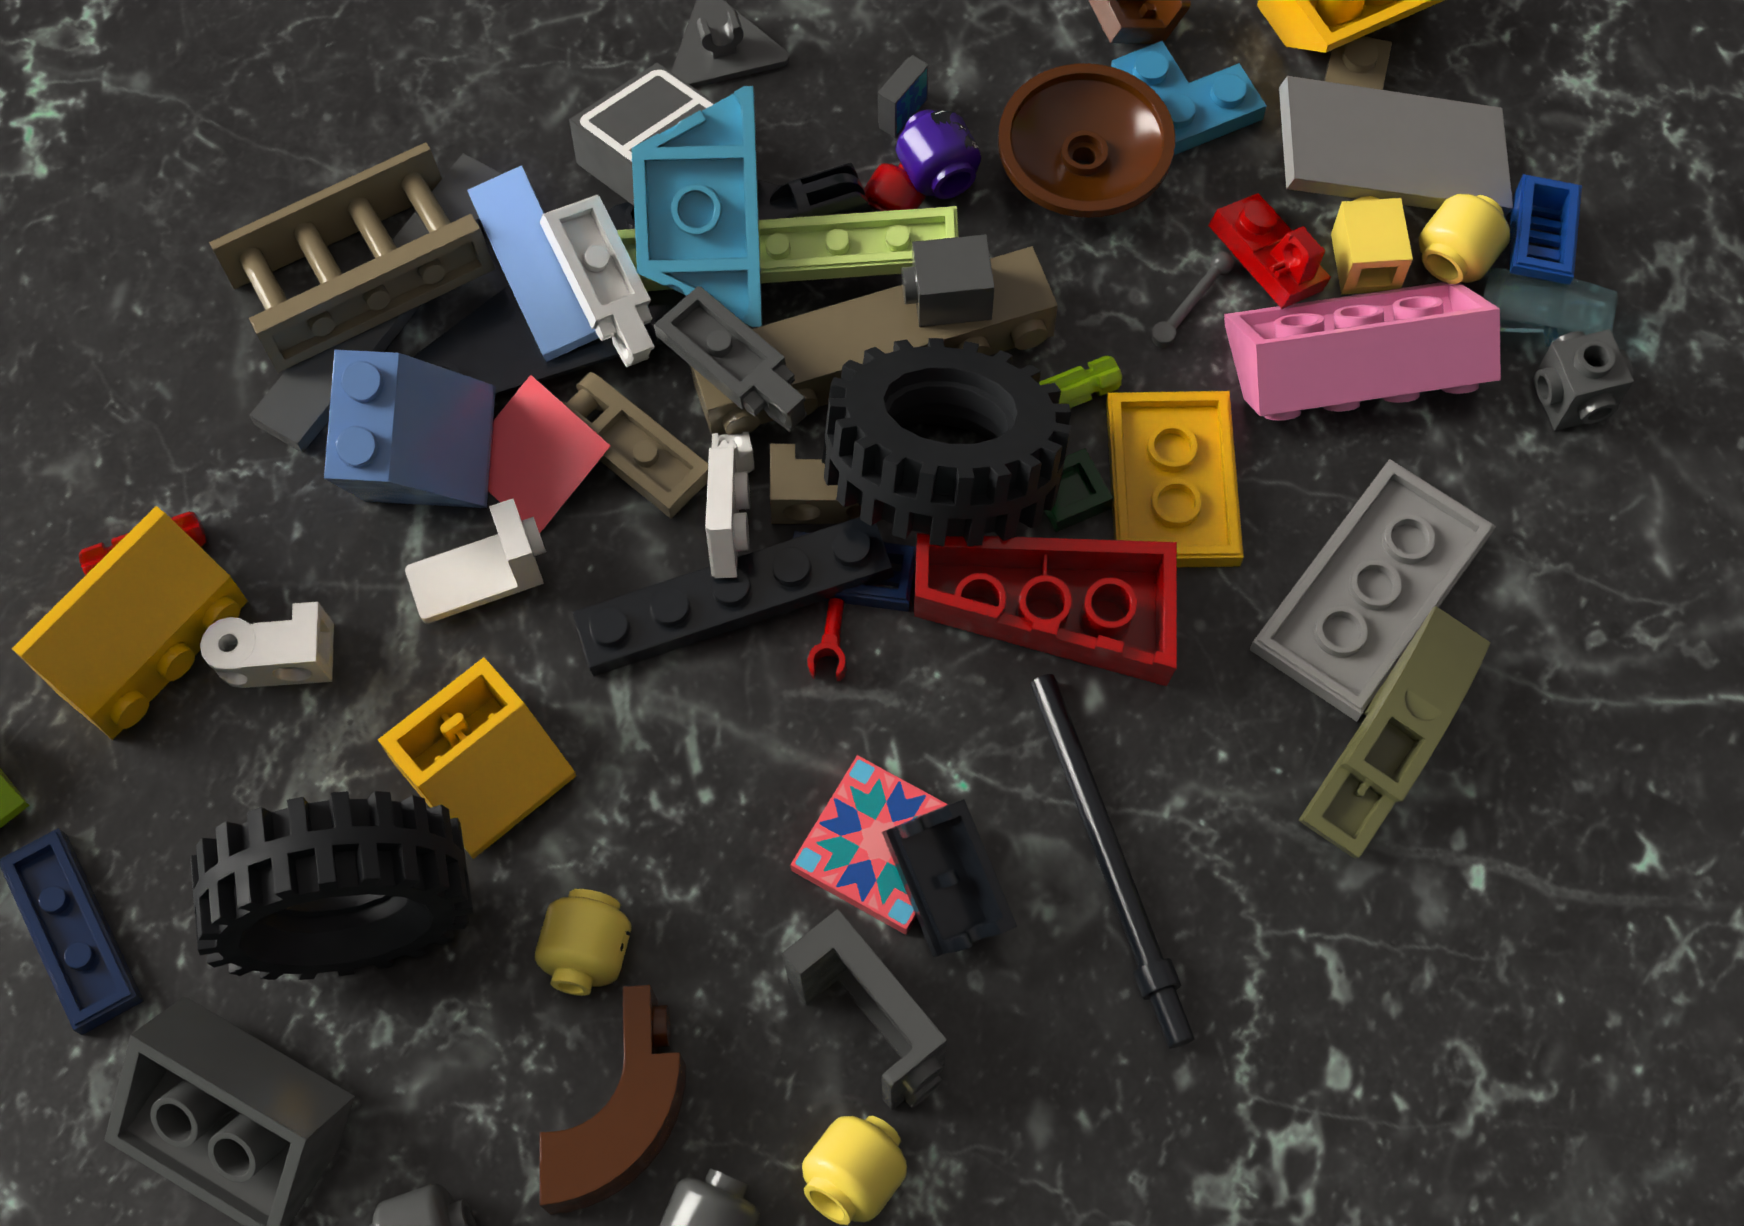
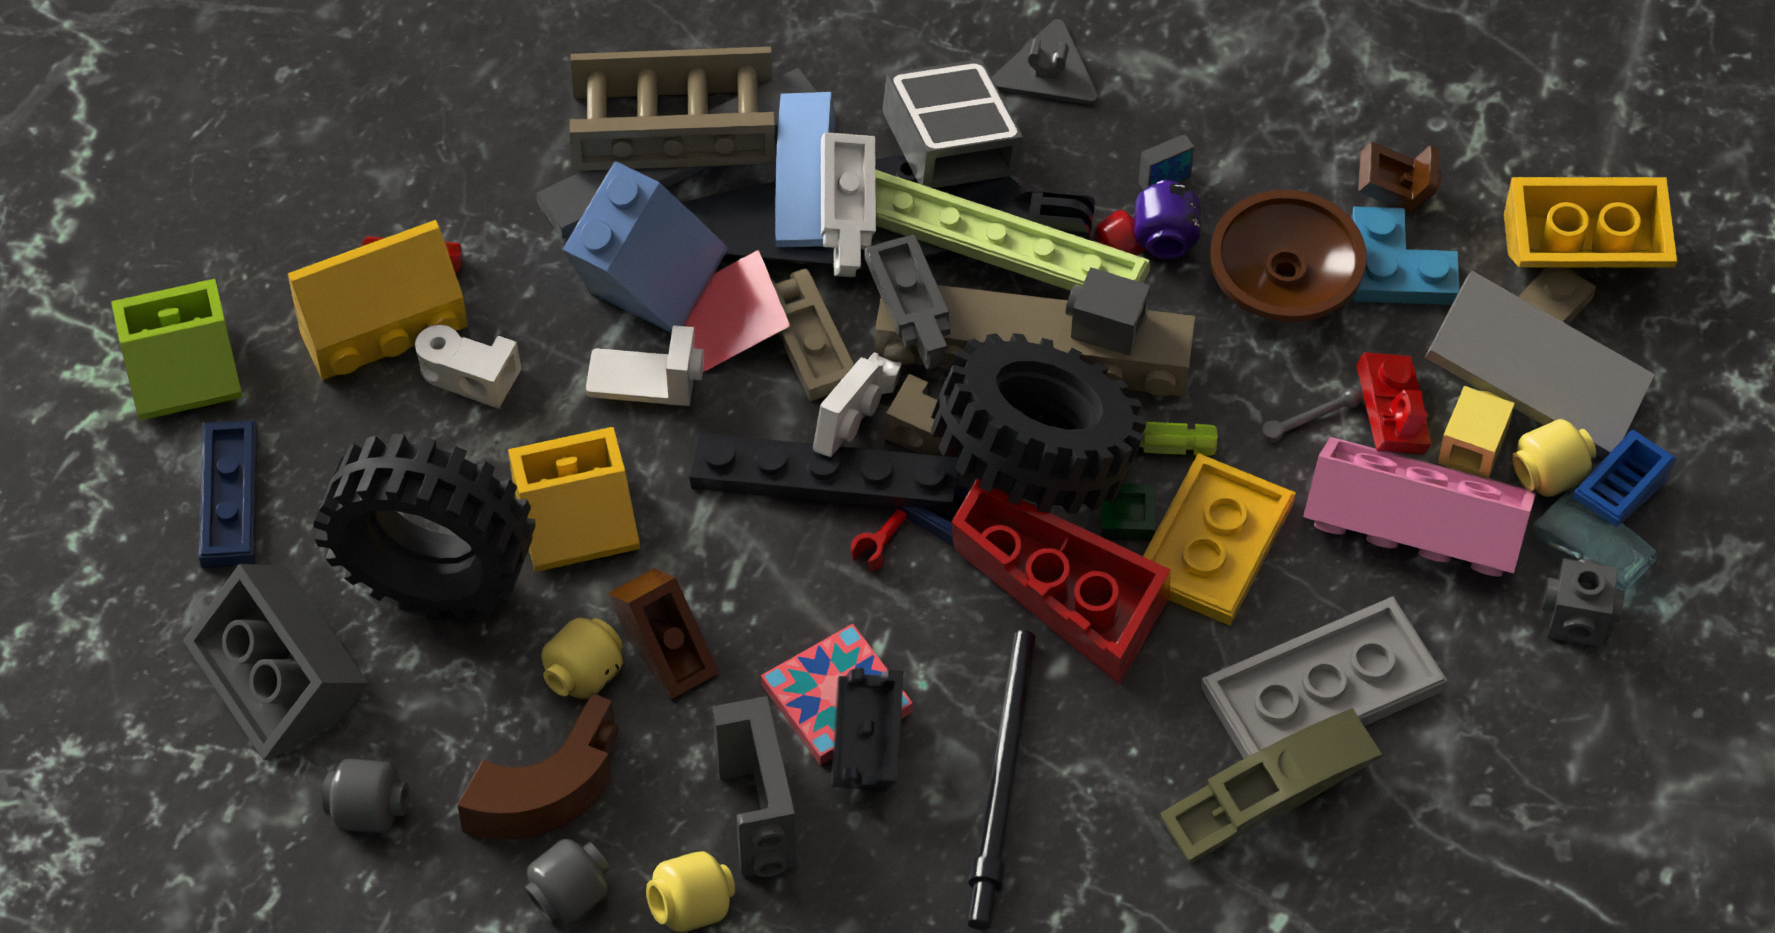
camera: 25 degrees right, 10 degrees down
medium azure wing [632,86,762,327] -> none
none -> reddish brown slope [607,568,719,699]

